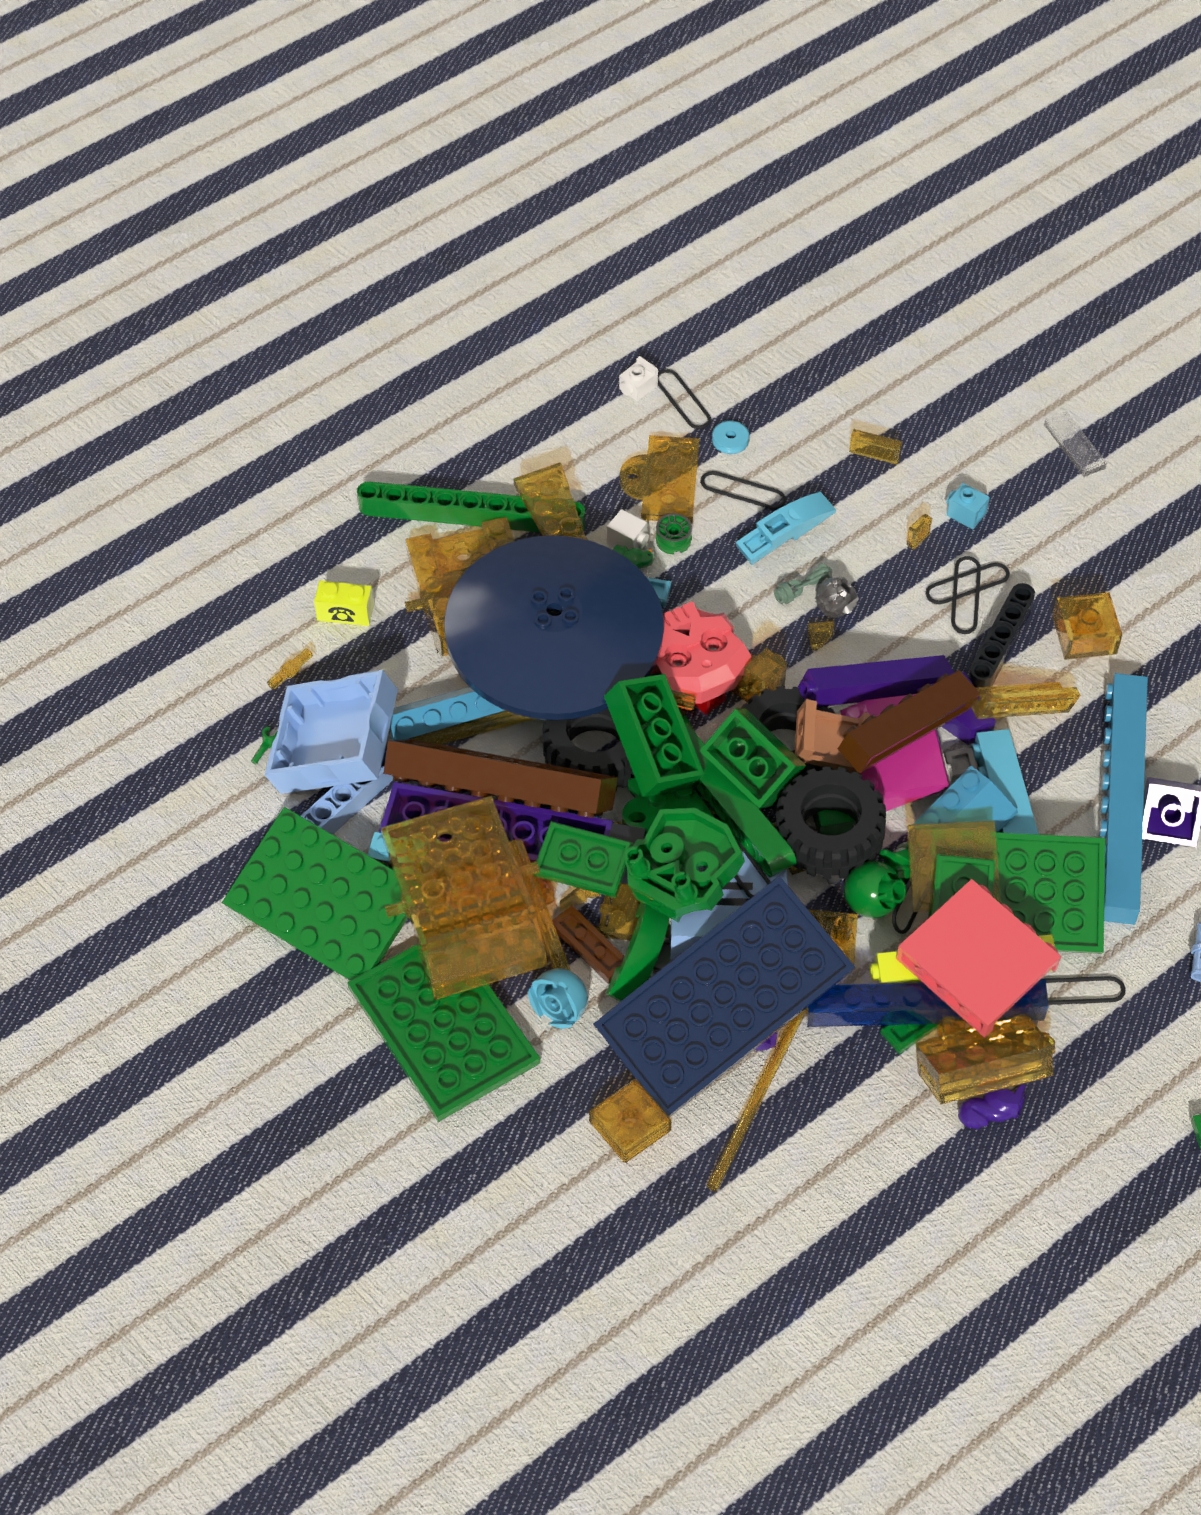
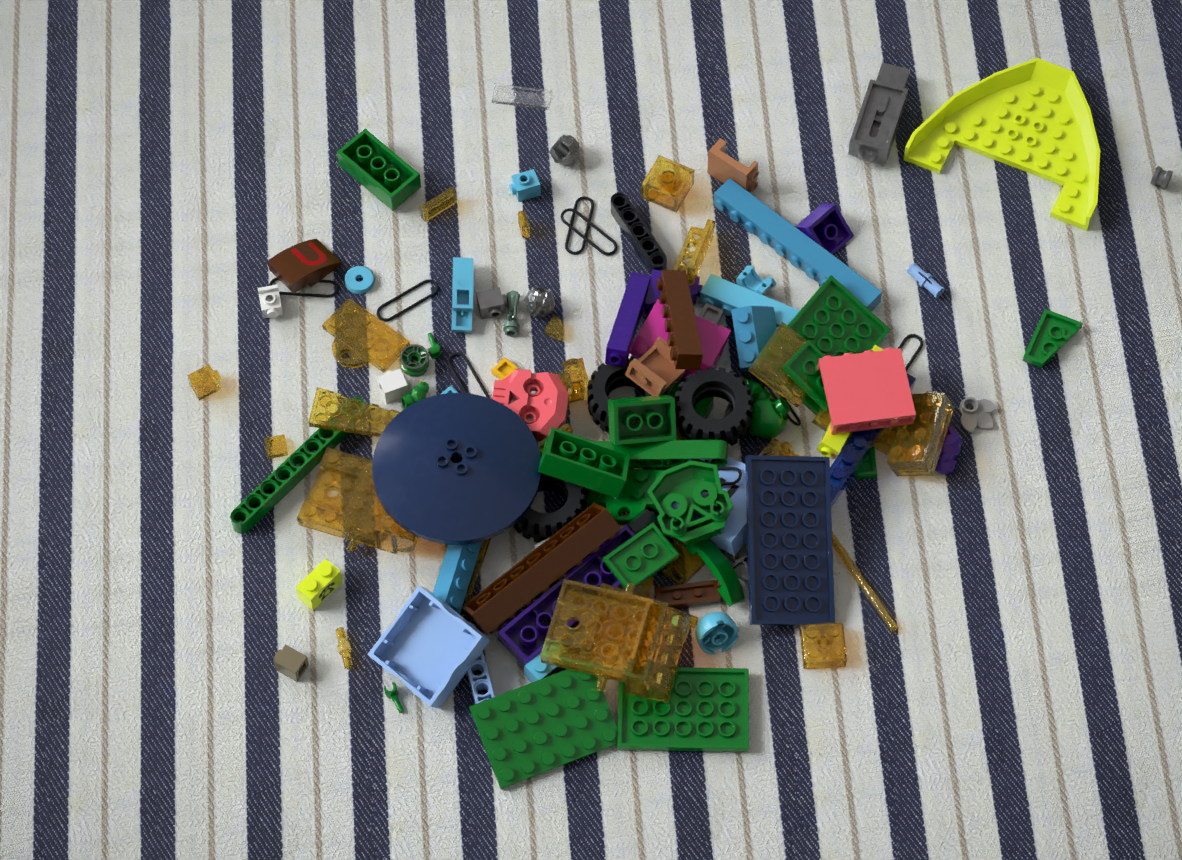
camera: 55 degrees left, 5 degrees up
none -> clear yellow brick [187,365,222,401]
none -> clear yellow tile [264,434,288,459]
none -> reddish brown slope [267,239,342,294]
none -> dark tan brick [273,644,309,682]
none -> green brick [337,129,421,211]
none -> green hand [427,332,441,359]
none -> black piece [447,352,490,398]
none -> flat silver brick [476,287,508,319]
none -> yellow tile [491,357,520,381]
none -> flat silver piece [549,134,581,166]
none -> nougat panel [707,138,759,193]
none -> medium azure piece [736,265,776,295]
none -> light grey plate [959,397,996,433]

